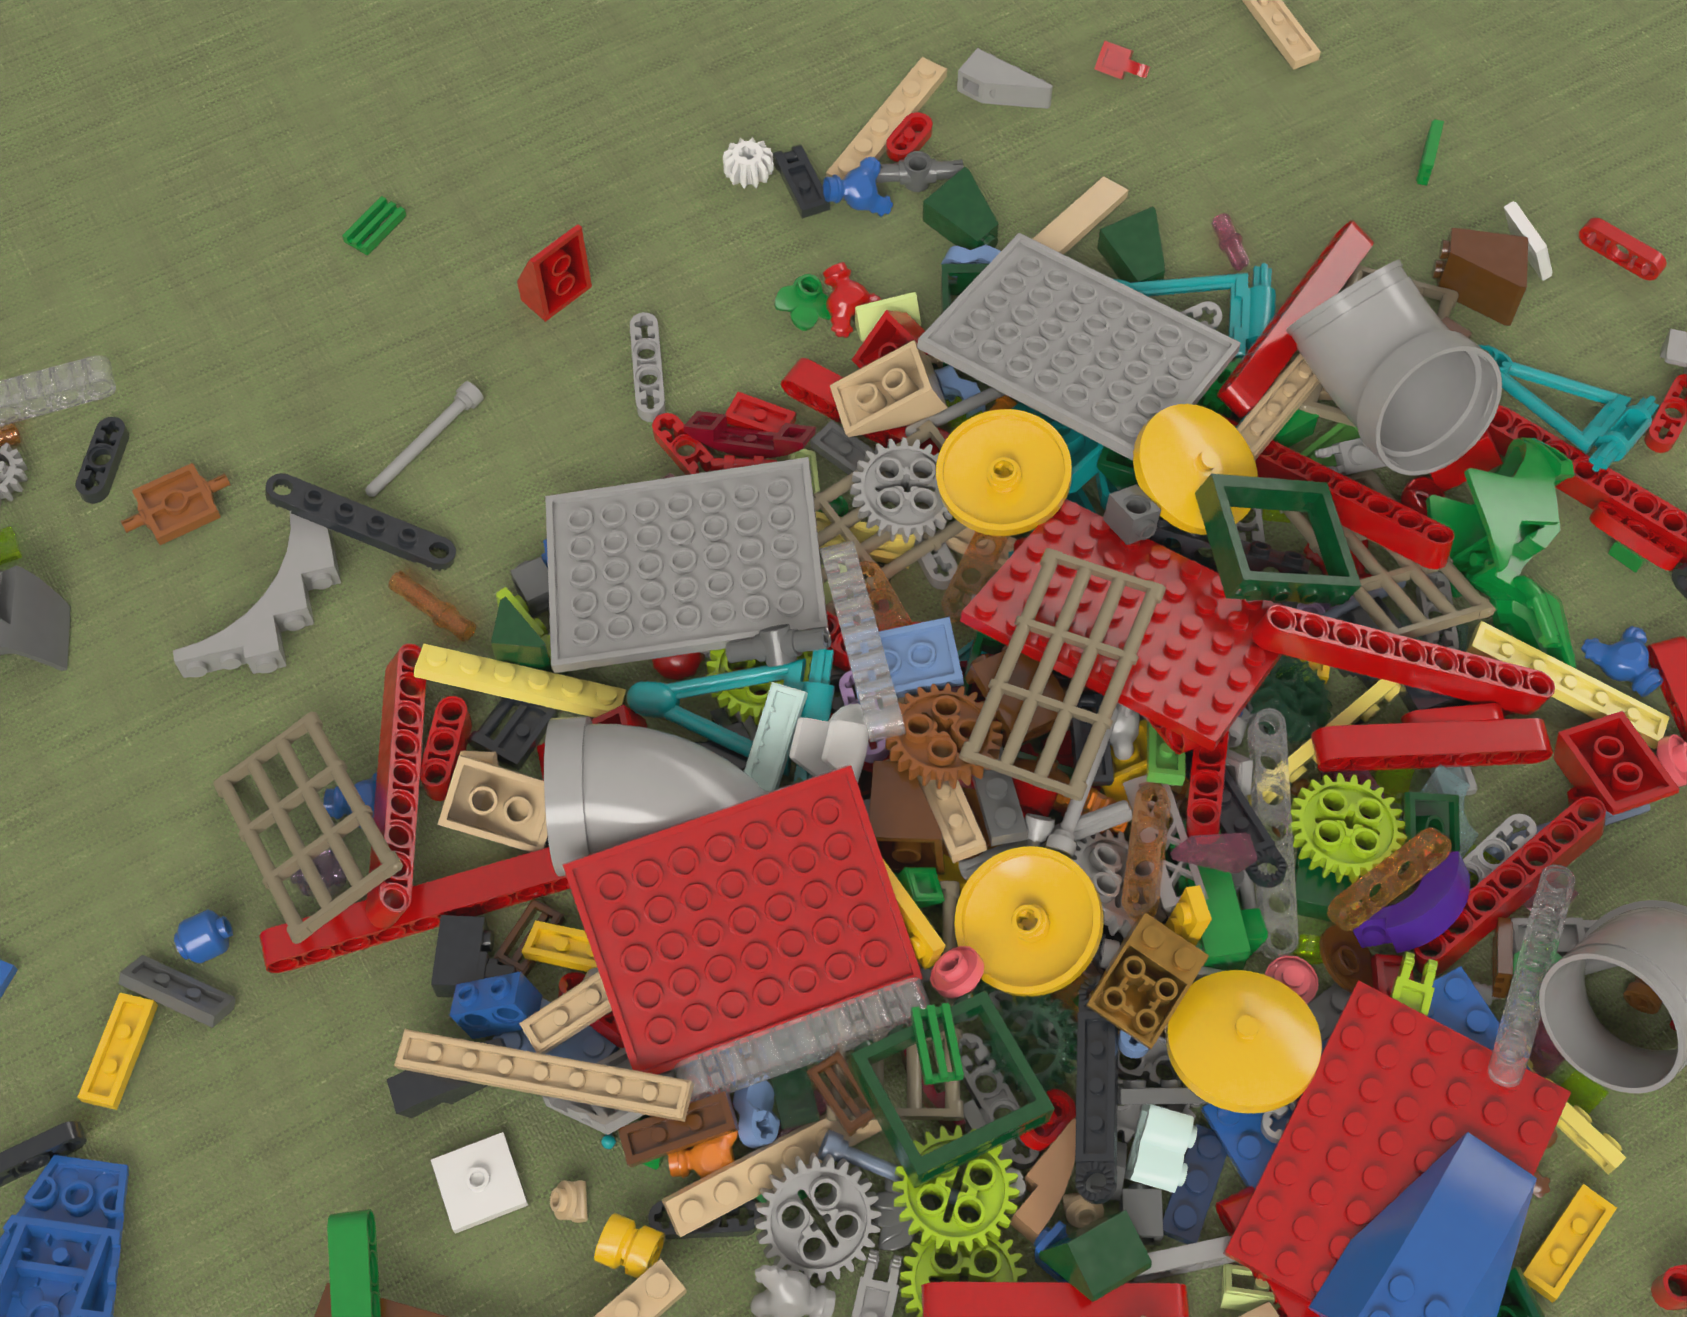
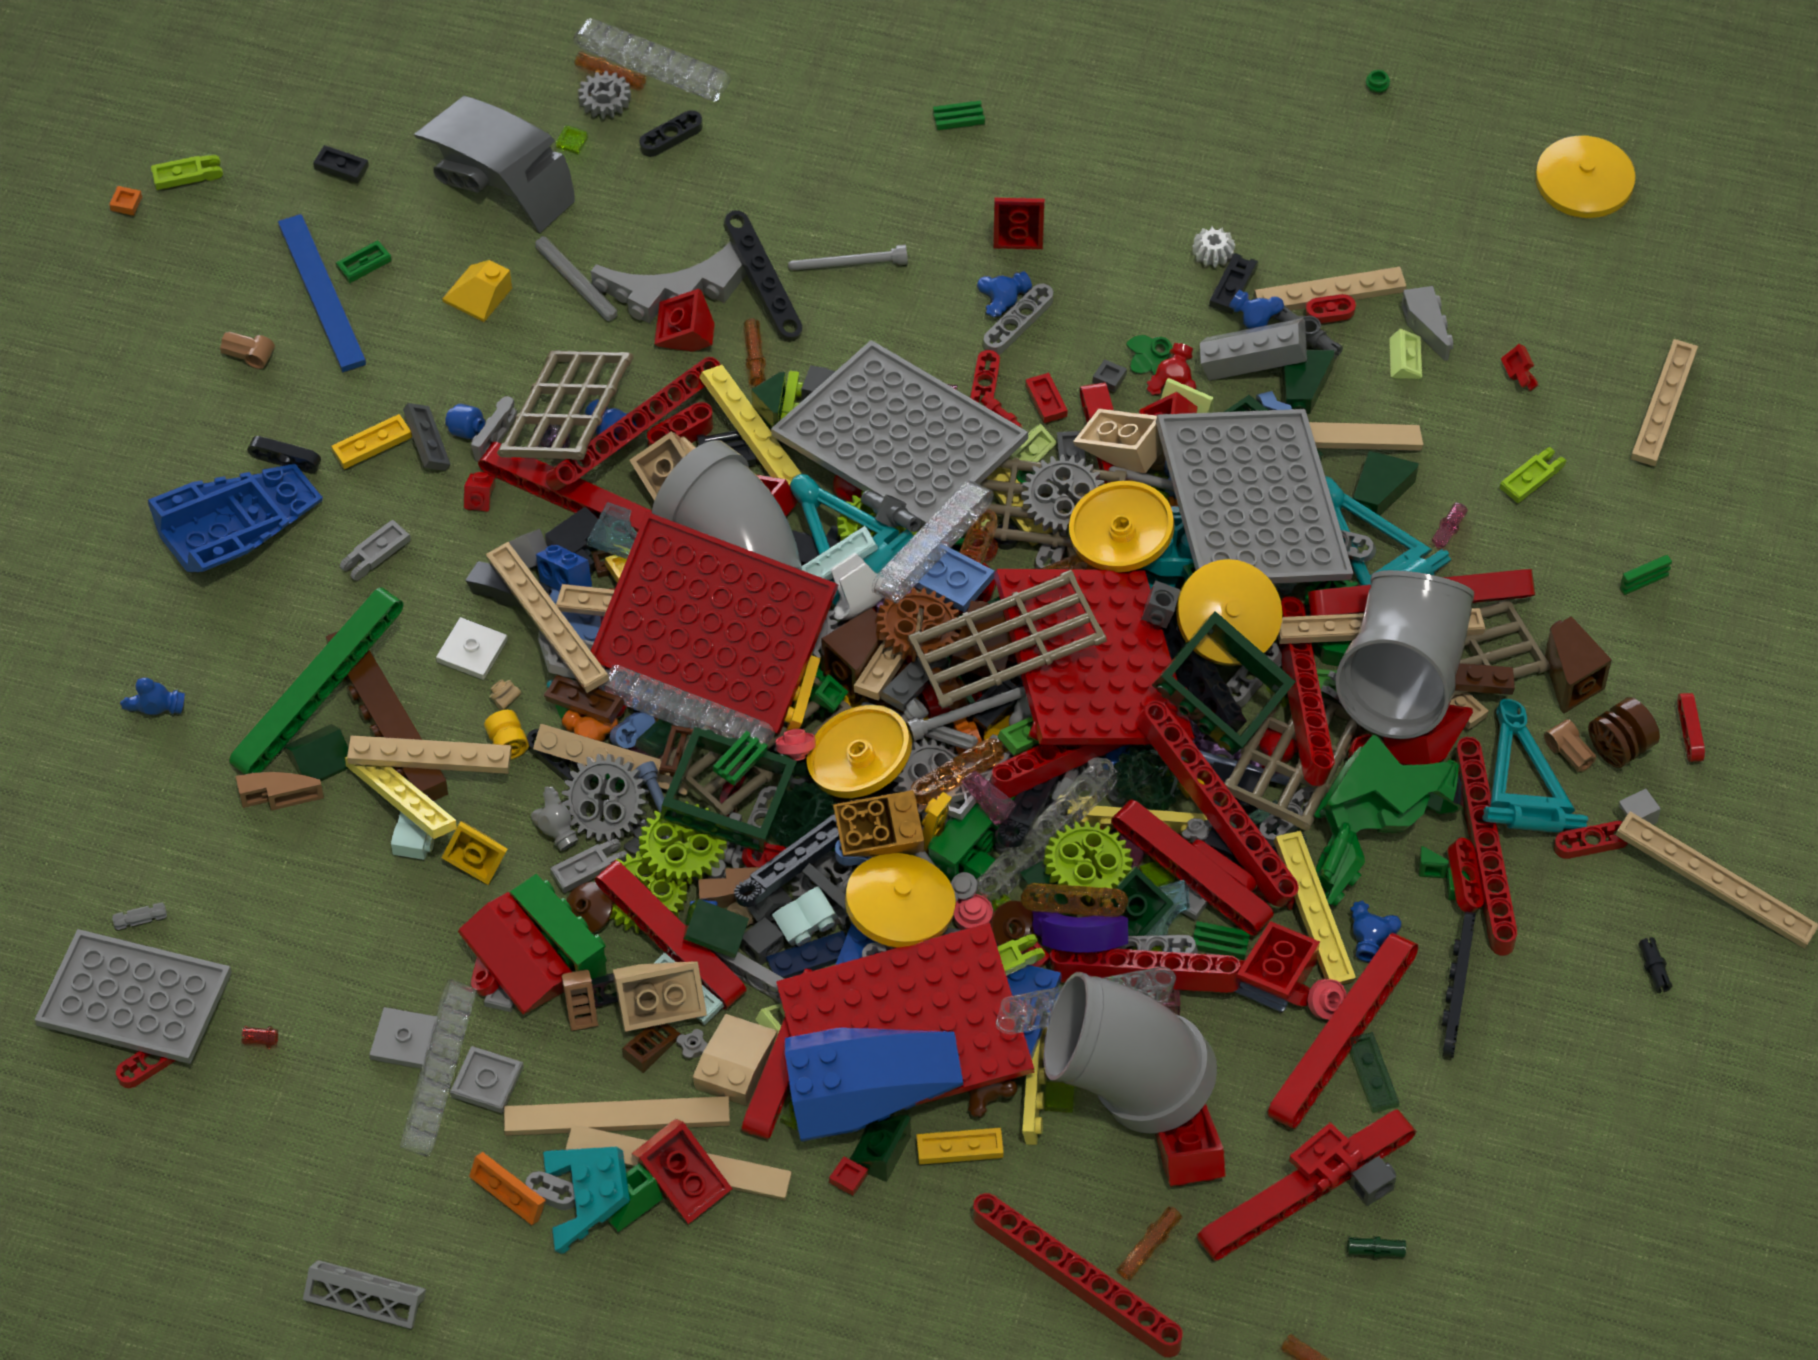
camera: 45 degrees right, 5 degrees down
dark orange plate [121,463,231,545] -> none
dark red slope [684,411,816,458] -> none
white plate [1504,201,1553,281] -> none
none -> light grey hinge [340,520,411,581]
none -> yellow slope [442,260,512,322]
none -> red bracket [464,472,496,511]
none -> light grey hinge [471,396,517,462]
none -> light grey panel [509,529,547,568]
none -> light grey axle [535,236,617,321]
none -> clear light blue tile [587,502,637,559]
none -> red slope [654,288,715,352]
none -> light grey plate [951,873,978,900]
none -> blue animal [977,271,1032,317]
none -> dark grey plate [1092,359,1127,392]
none -> light grey plate [1182,818,1212,843]
none -> green tile [1193,921,1250,960]
none -> light grey slope [1200,318,1307,381]
none -> yellowish green slope [1390,328,1422,379]
none -> green slope [1418,846,1448,878]
none -> lime hinge [1500,447,1567,503]
none -> medium nougat piece [1544,719,1596,772]
none -> reddish brown wheel [1588,697,1660,768]

